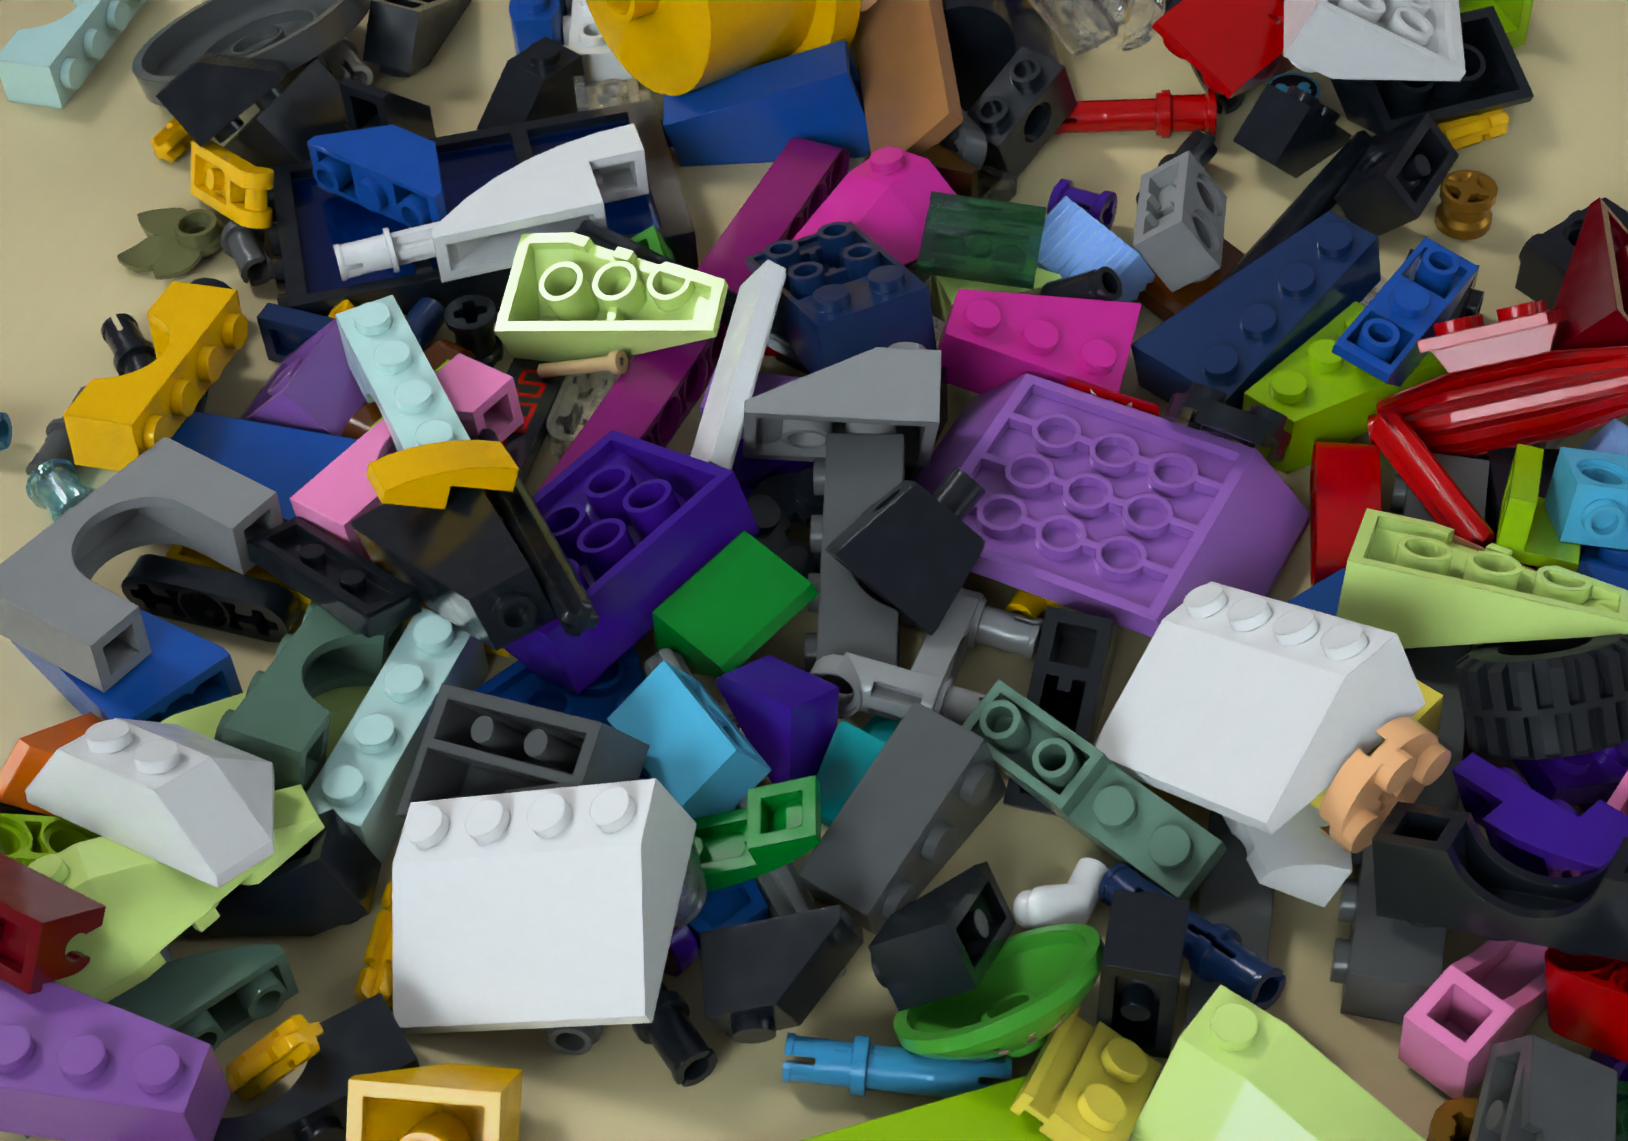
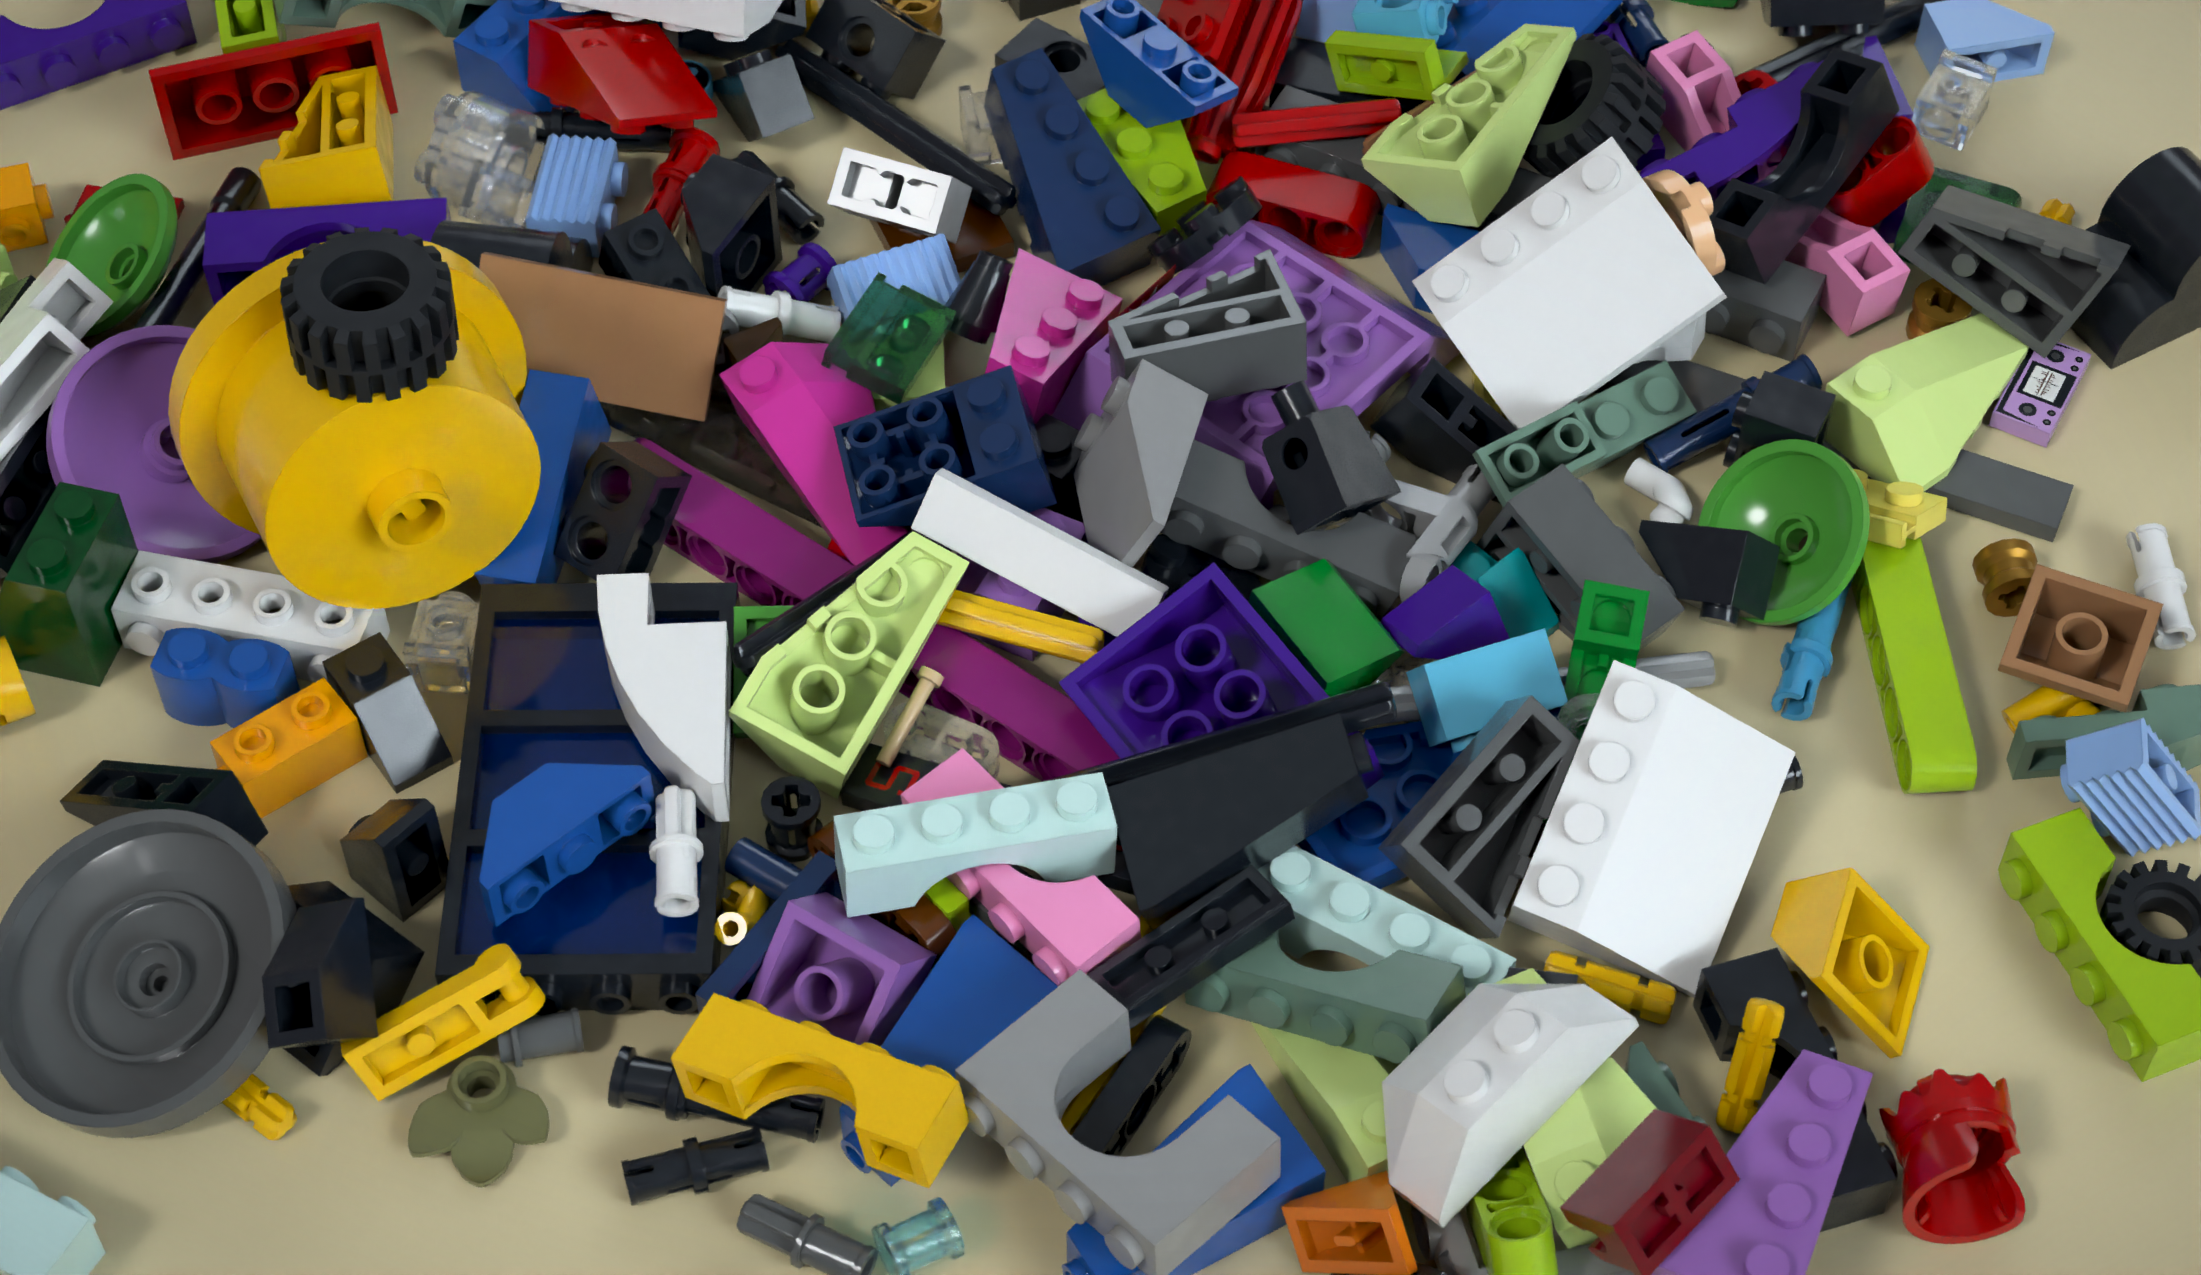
camera: 80 degrees left, 5 degrees up
yellow slope [366,440,519,509] -> none
black slope [700,904,864,1044] -> none
none -> light orange brick [210,677,368,819]
none -> light blue brick [525,133,628,258]
none -> black brick [553,441,692,581]
none -> black slope [681,153,782,336]
none -> white pin [718,286,841,344]
none -> yellow axle [937,590,1105,664]
none -> dark grey wedge [1108,249,1307,401]

